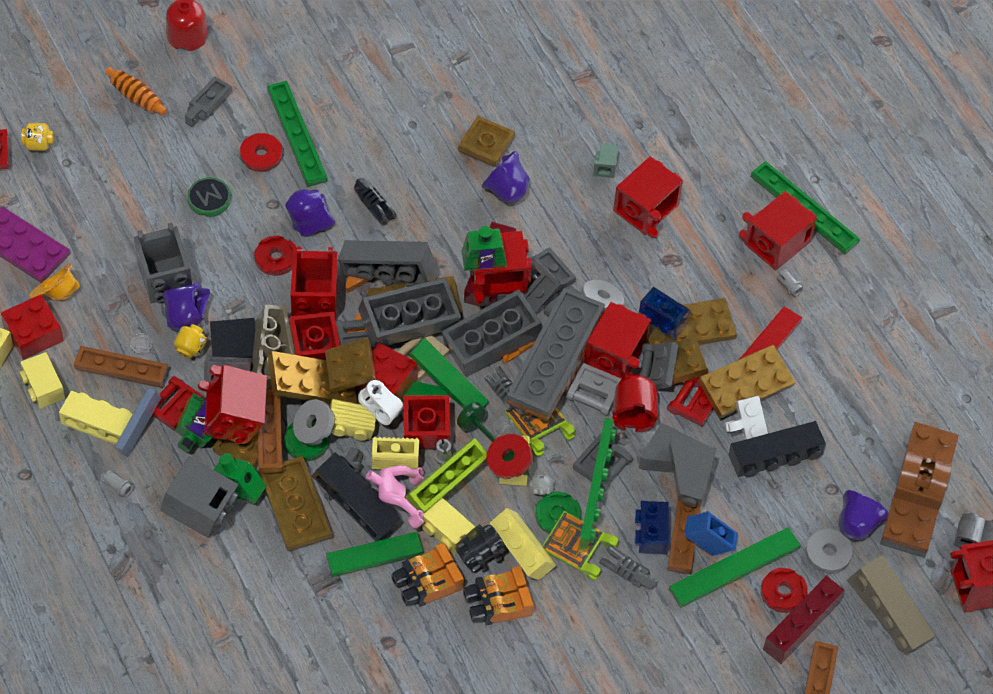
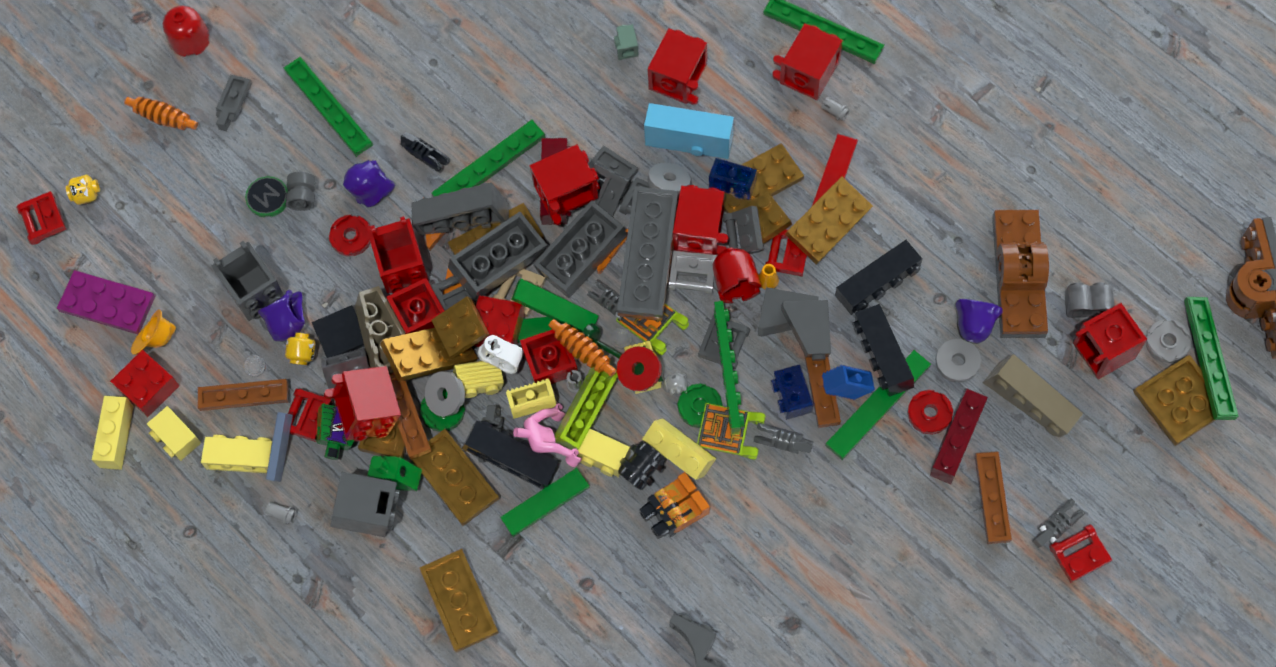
camera: 10 degrees left, 10 degrees up
red tile [240,133,283,172] -> none
hips [391,542,464,607] -> none
pearl gold plate [458,115,515,167] -> none
green torso [461,226,507,271] -> none
dark purple piece [482,151,530,203] -> none
white plate [725,396,768,440] -> none
none -> dark grey wheel [286,172,315,211]
none -> pearl gold plate [419,549,499,653]
none -> green plate [431,119,546,197]
none -> orange piece [549,319,616,377]
none -> medium azure brick [644,103,734,159]
none -> light orange cone [758,264,779,290]
none -> black brick [852,304,914,397]

